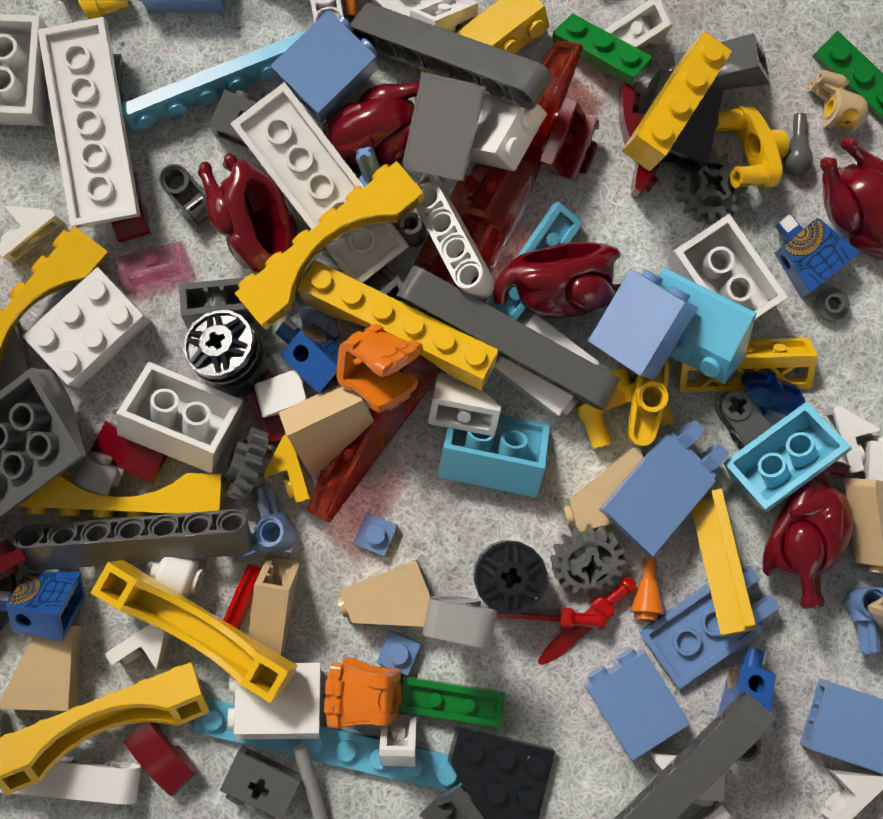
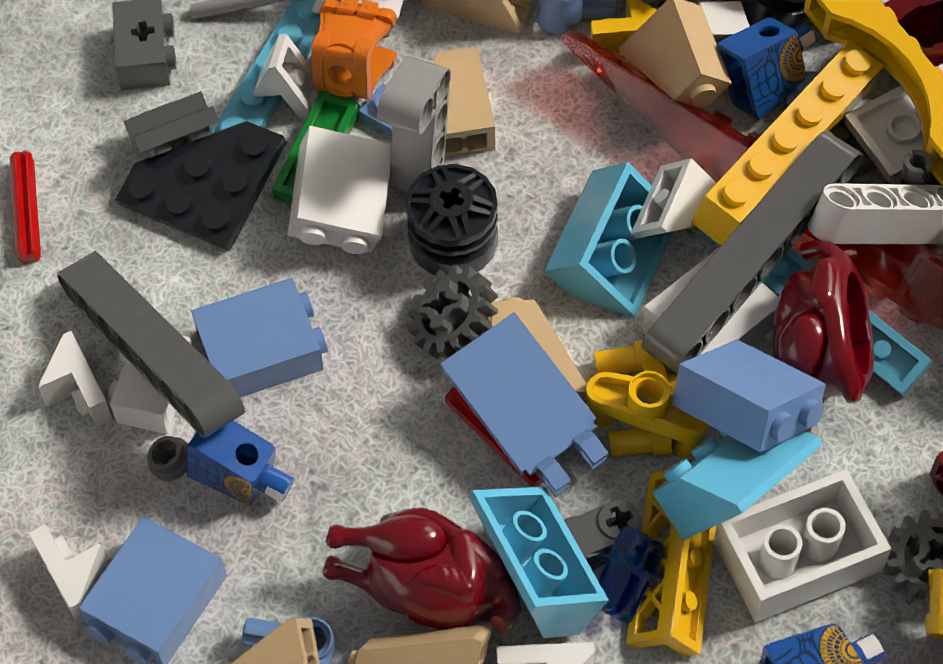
camera: 105 degrees right, 25 degrees down
orange piece [336,324,423,413] -> none
medium blue plate [354,512,398,556] -> none
red sword [496,607,608,631] -> none
red sword [538,577,637,665] -> none
orange cone [630,558,664,622] -> none
medium blue tile [638,566,781,689] -> none
yellow fence [692,488,756,637] -> none
none -> white brick [287,126,392,254]

